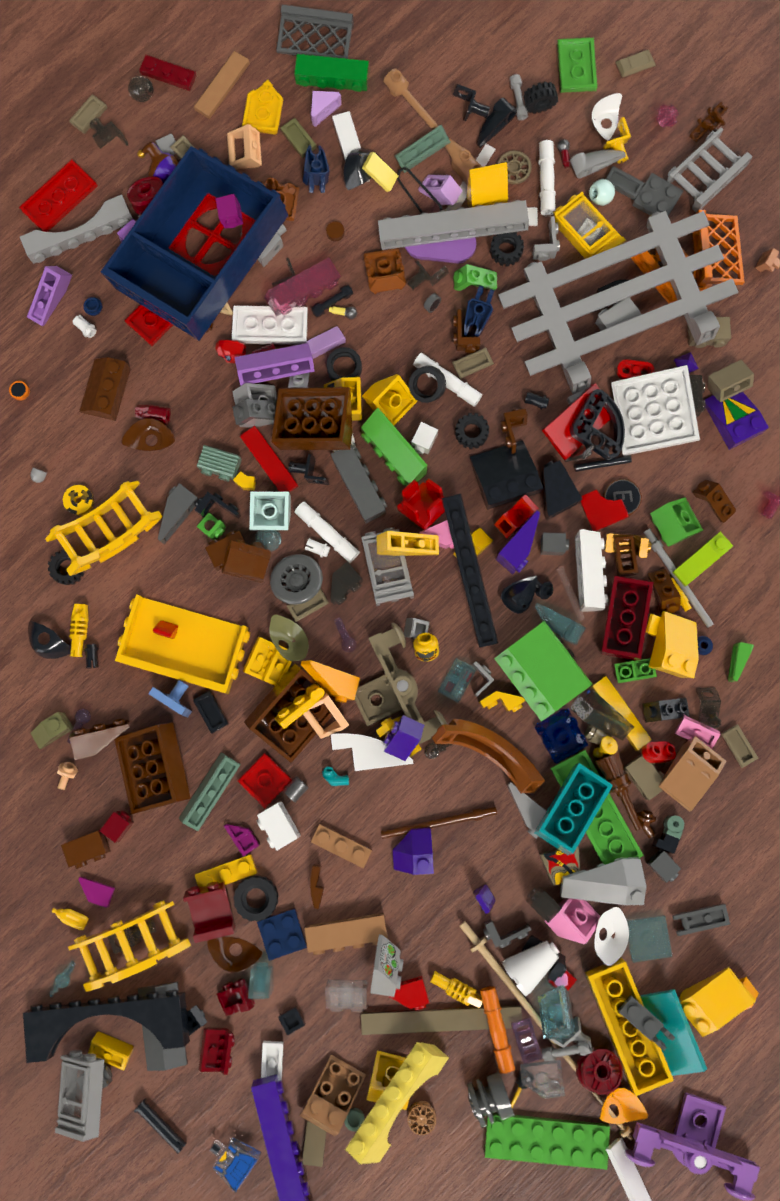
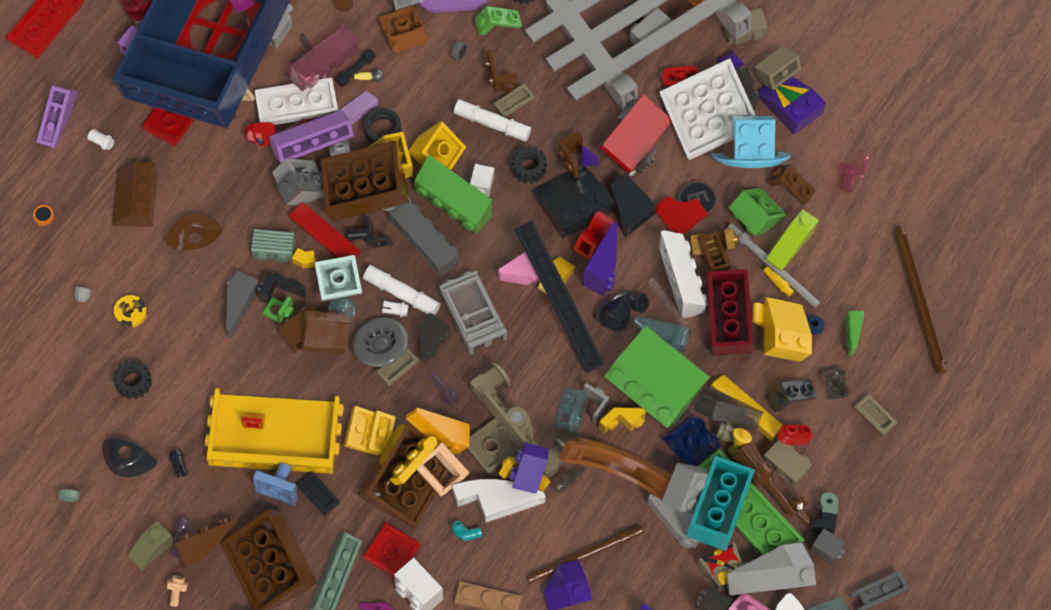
camera: 20 degrees left, 15 degrees down
light grey arch [20,195,133,264] -> none
yellow fence [45,481,163,576] -> none
yellow hinge [69,604,89,657] -> none
dark blue plate [83,297,103,316] -> none
dark red hinge [135,405,171,425] -> none
olive piece [269,615,309,661] -> none
flat silver gear [283,776,309,802] -> none
yellow slope [377,531,439,556] -> none
red panel [397,479,445,530] -> none
light grey slope [404,618,429,639] -> none
clear smoke bracket [406,261,449,291] -> none
black tyre [409,366,446,403] -> none
yellow head [413,633,439,662] -> none
dark blue hinge [464,285,495,337] -> none
black pin [525,392,550,410] -> none
dark grey brick [540,533,569,556] -> none
black beam [570,389,625,460] -> none
black bar [574,455,632,472] -> none
bright green slope [614,658,657,683] -> none
reddish brown bracket [648,569,681,615] -> none
medium nougat slope [658,736,726,812] -> none
bright pink plate [675,715,720,749] -> none
none -> dark purple slope [582,146,600,167]
none -> light grey slope [662,463,708,514]
none -> medium azure piece [711,116,791,168]

